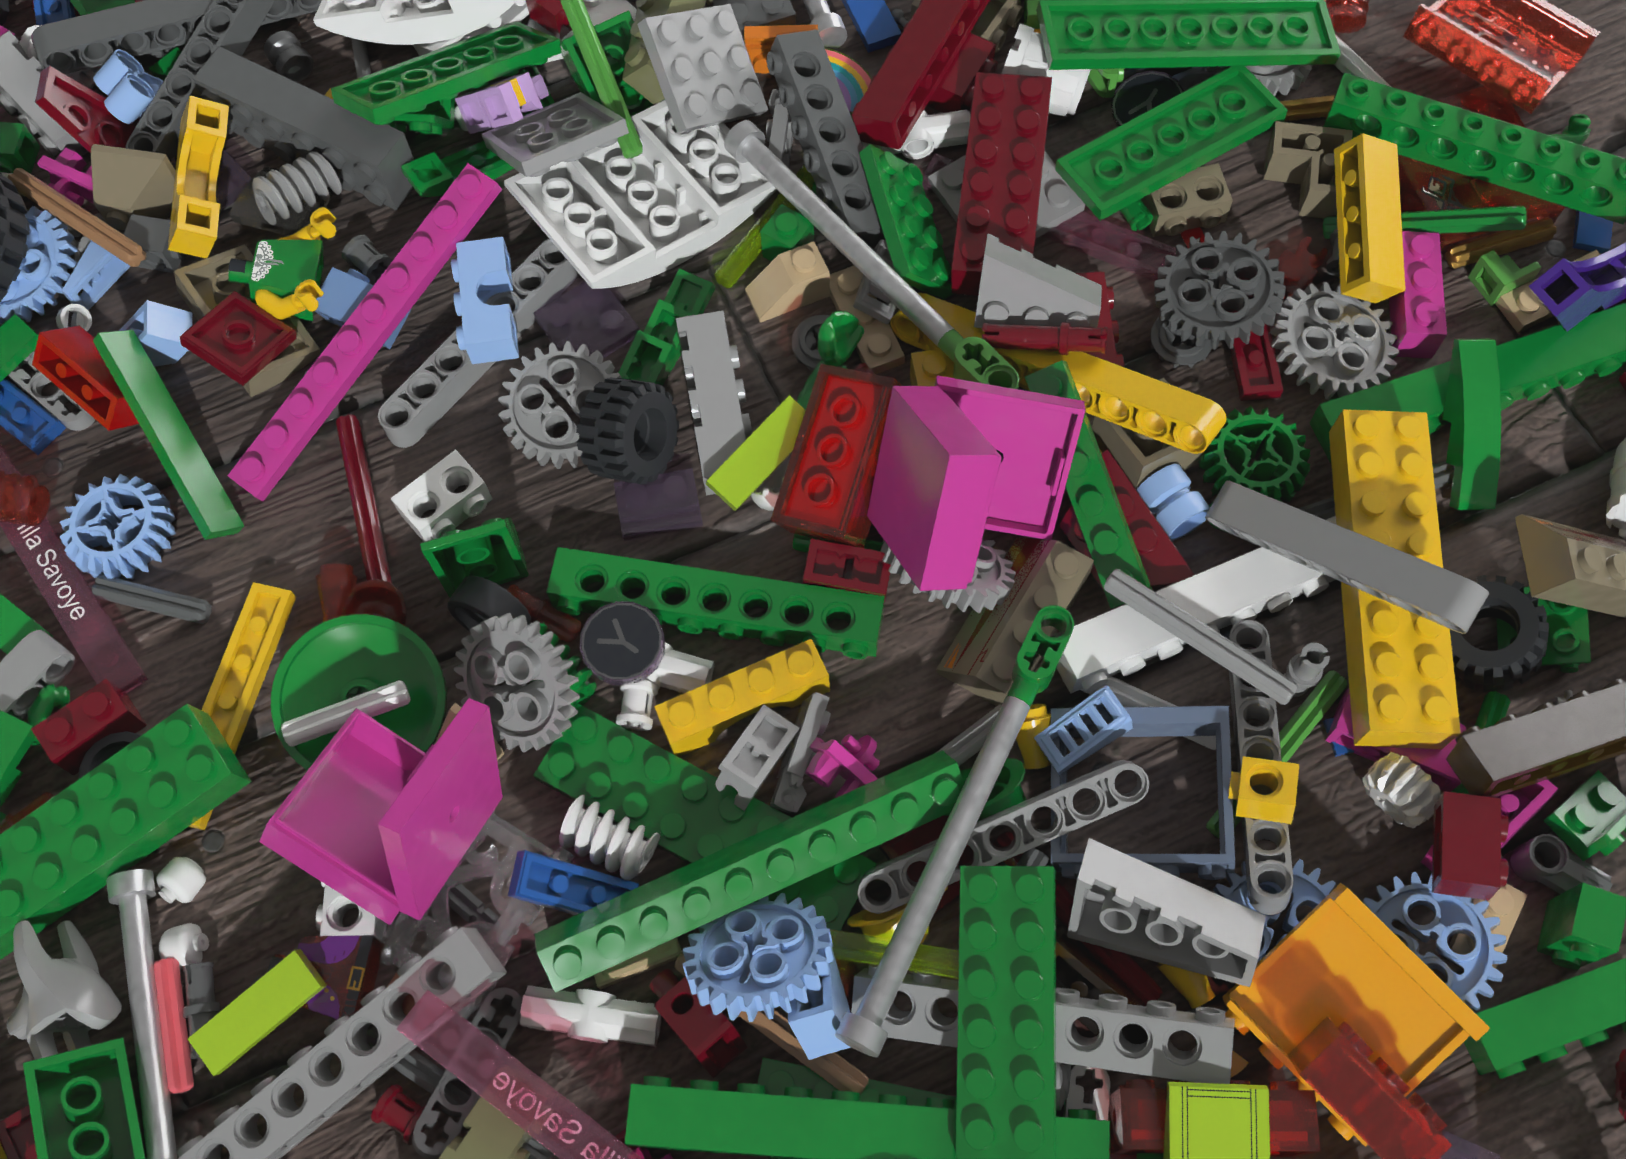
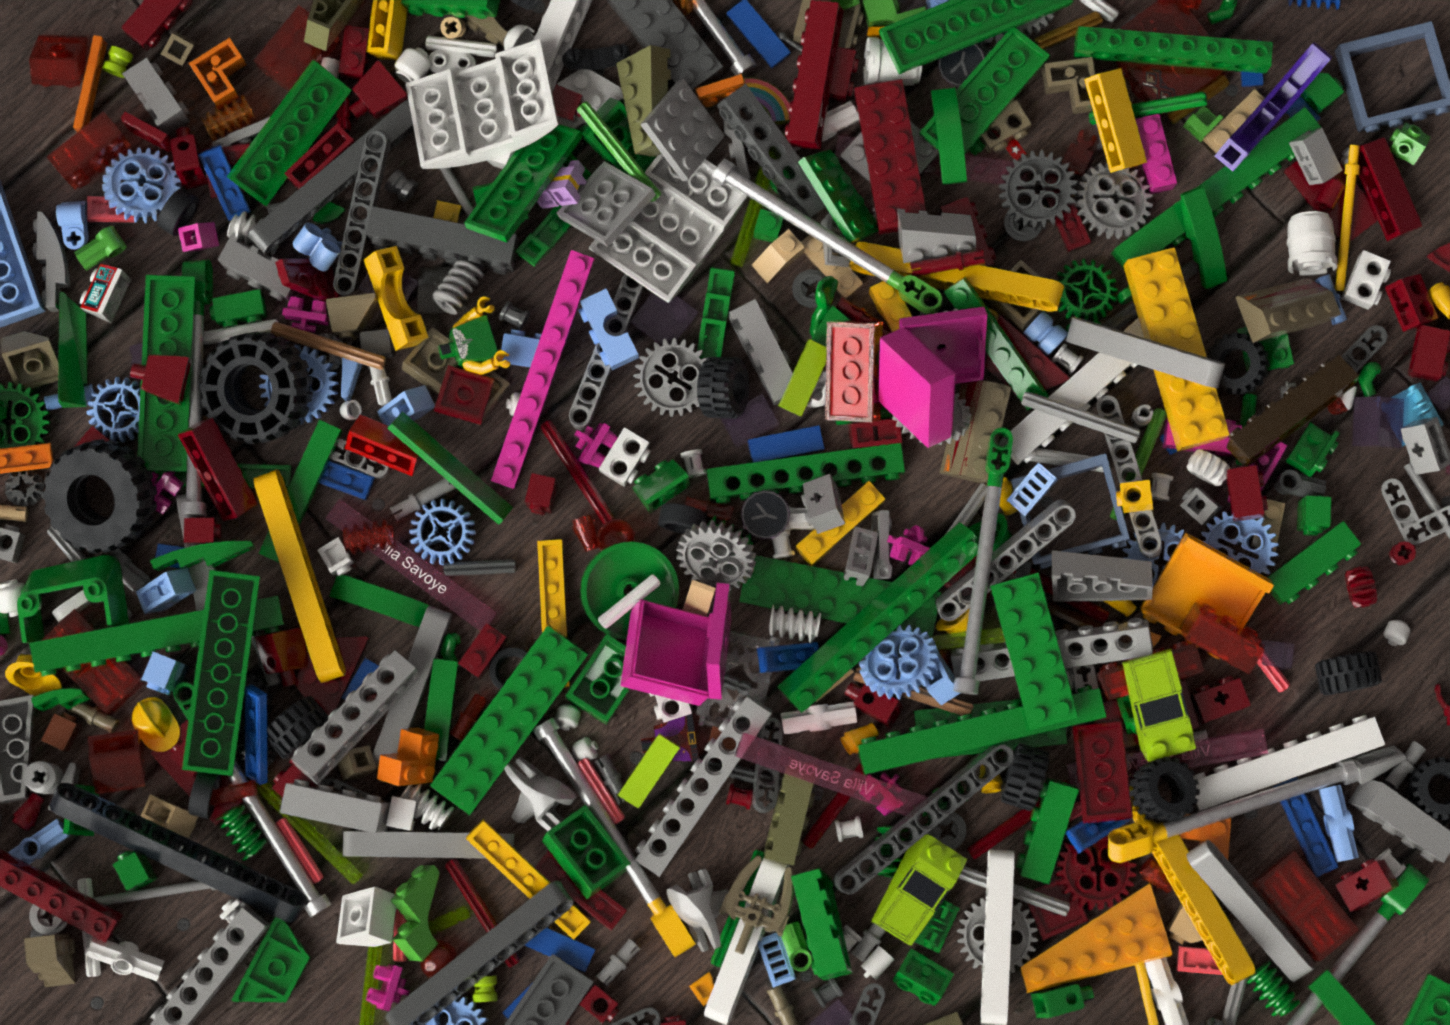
camera: 20 degrees left, 15 degrees up
none -> white axle [369,366,392,406]
none -> light grey pin [389,478,456,521]
none -> dark red brick [525,473,558,515]
none -> green slope [566,634,630,725]
none -> dark pink hips [574,423,618,468]
none -> white bush [681,449,707,478]
none -> blue tile [747,426,824,463]
none -> light grey brick [801,474,845,534]
none -> yellow cone [840,723,879,755]
none -> green slope [931,88,967,185]
none -> white bush [1052,343,1084,375]
none -> green tile [1116,286,1133,306]
none -> white bush [1151,473,1173,502]
none -> light grey brick [1180,487,1222,525]

